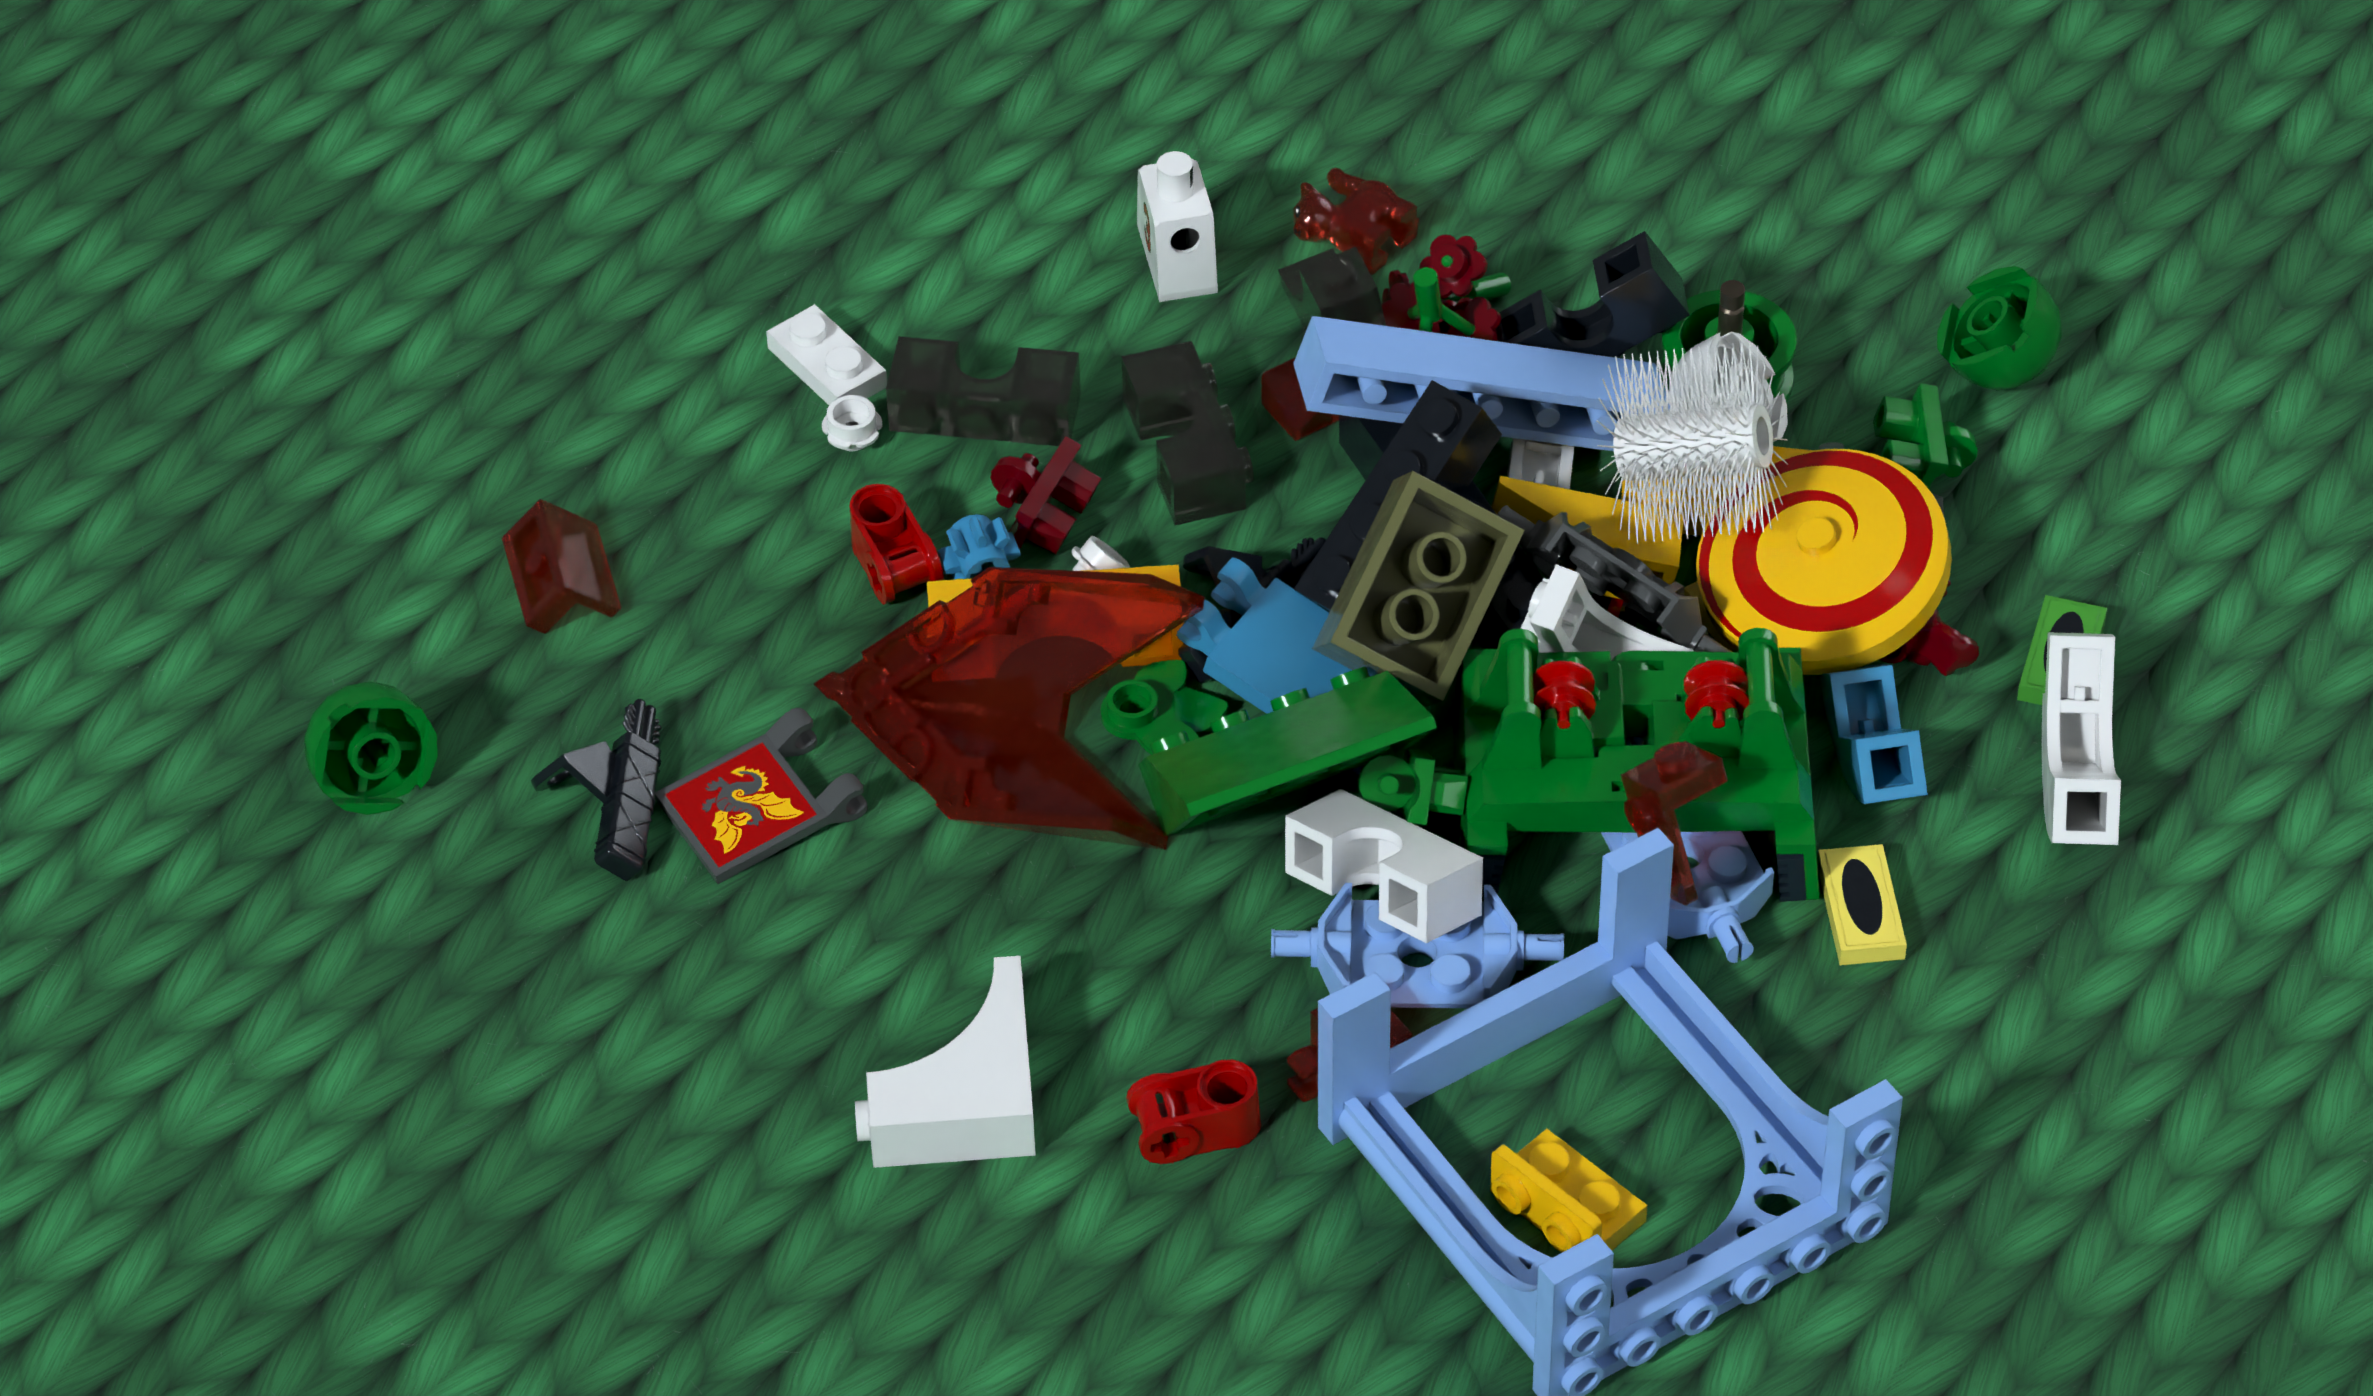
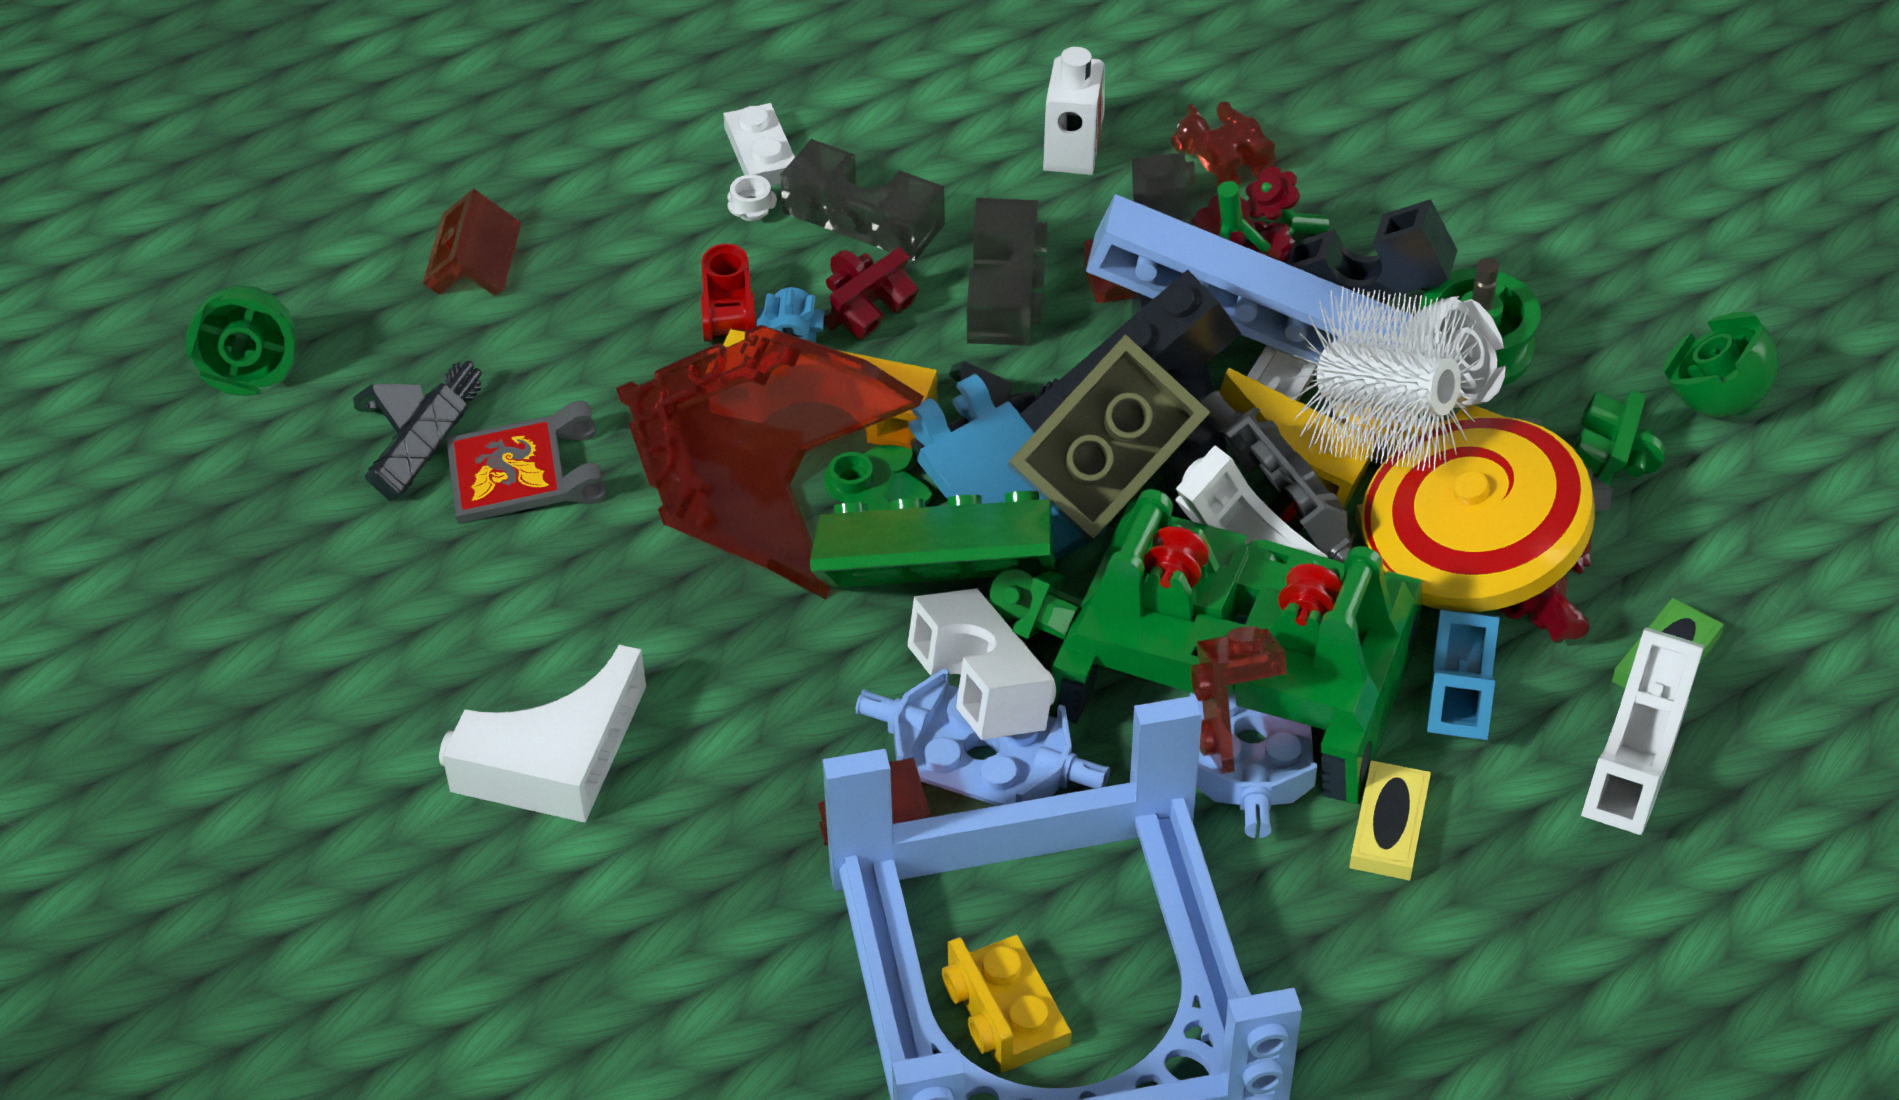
camera: 20 degrees right, 0 degrees up
white plate [1071,536,1130,572] -> none
red piece [1126,1059,1261,1164] -> none

